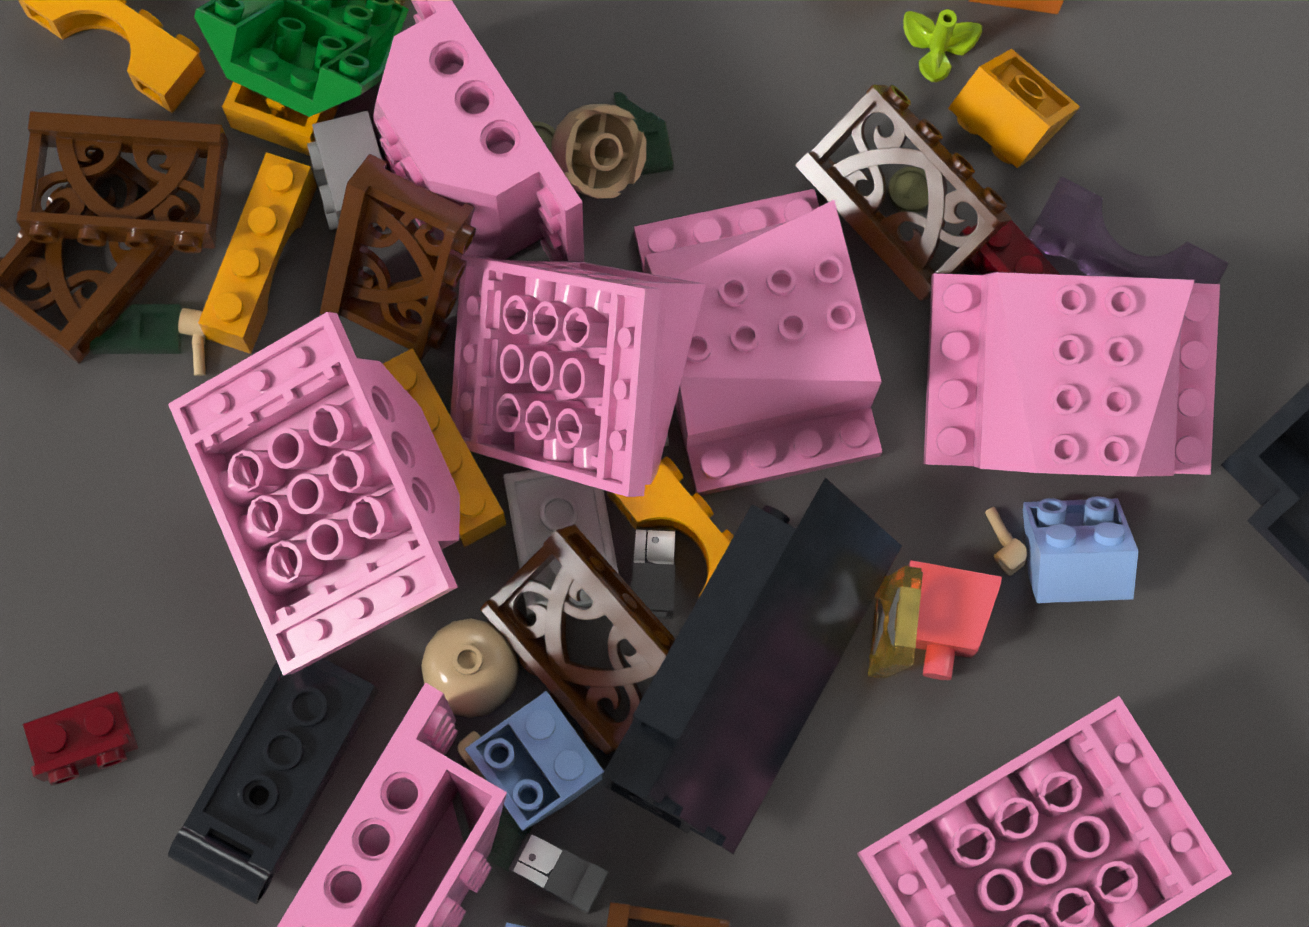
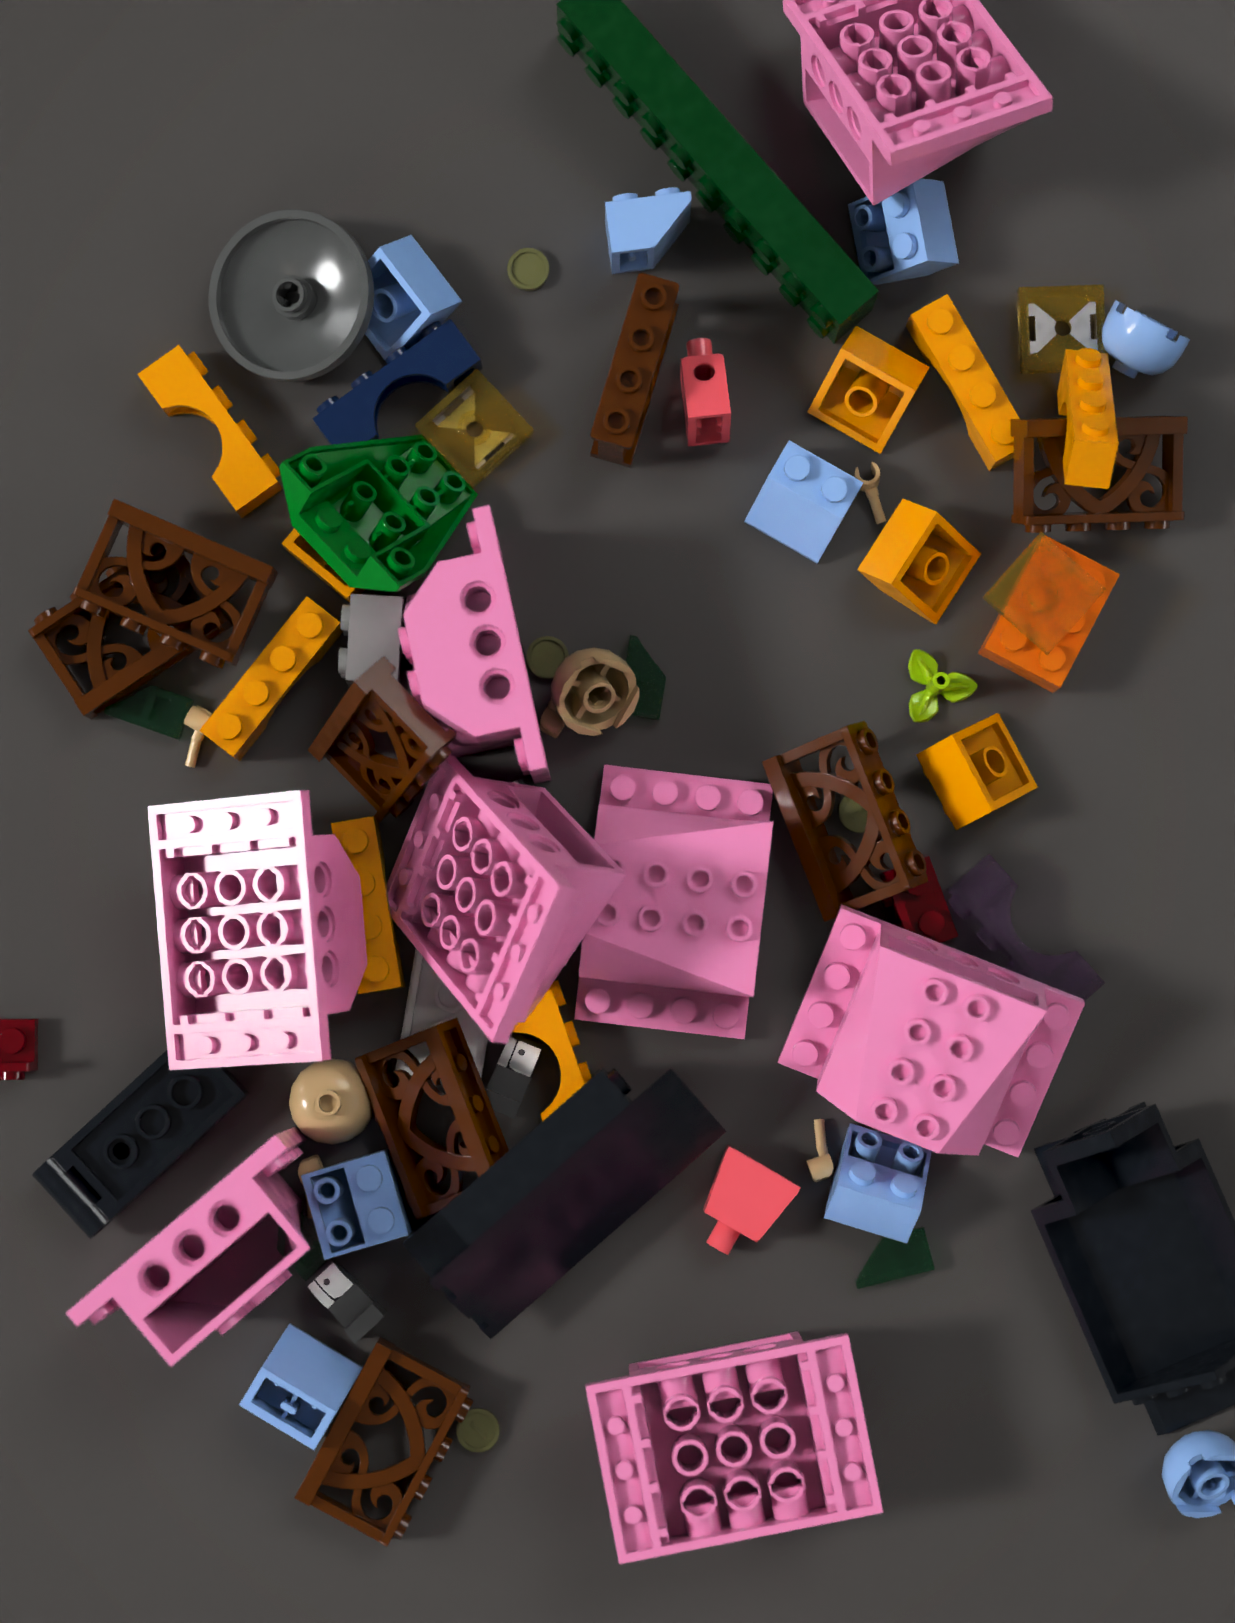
camera: 25 degrees right, 10 degrees up
clear yellow piece [868,566,923,679] -> none
none -> clear green tile [855,1226,935,1289]

